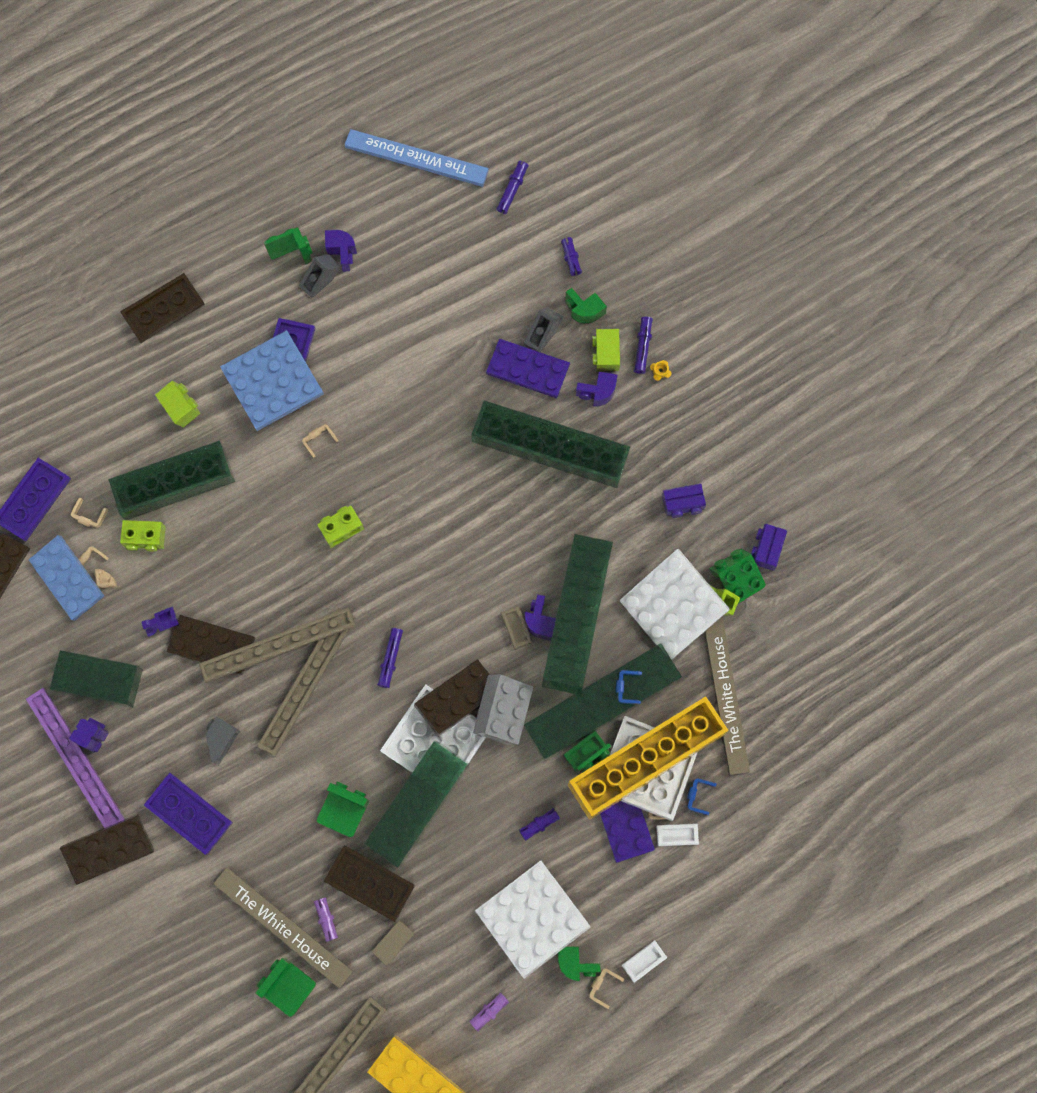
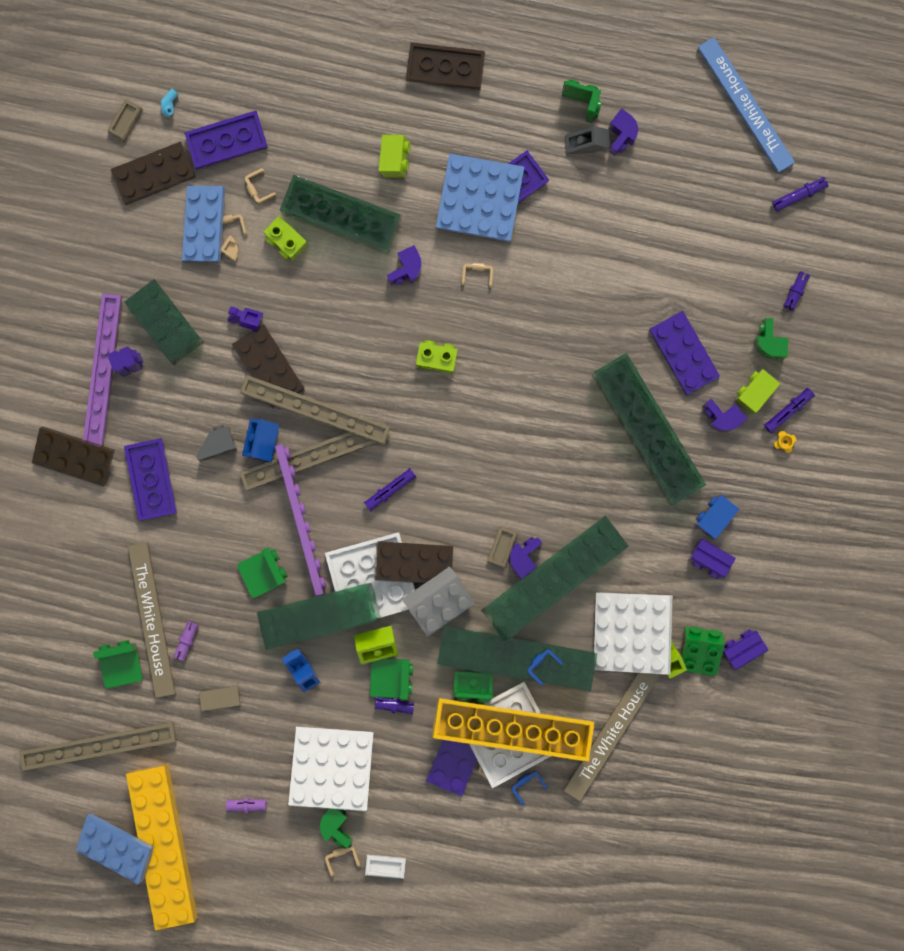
camera: 40 degrees right, 10 degrees up
dark brown plate [323,845,416,922] -> none
dark grey slope [524,307,564,352] -> none
white tile [656,824,699,846] -> none
none -> blue brick [242,418,279,462]
none -> medium lavender plate [275,444,326,596]
none -> blue brick [281,649,321,693]
none -> lime brick [354,626,399,665]
none -> green bracket [370,658,413,700]
none -> dark purple brick [387,245,422,286]
none -> blue brick [695,495,739,540]

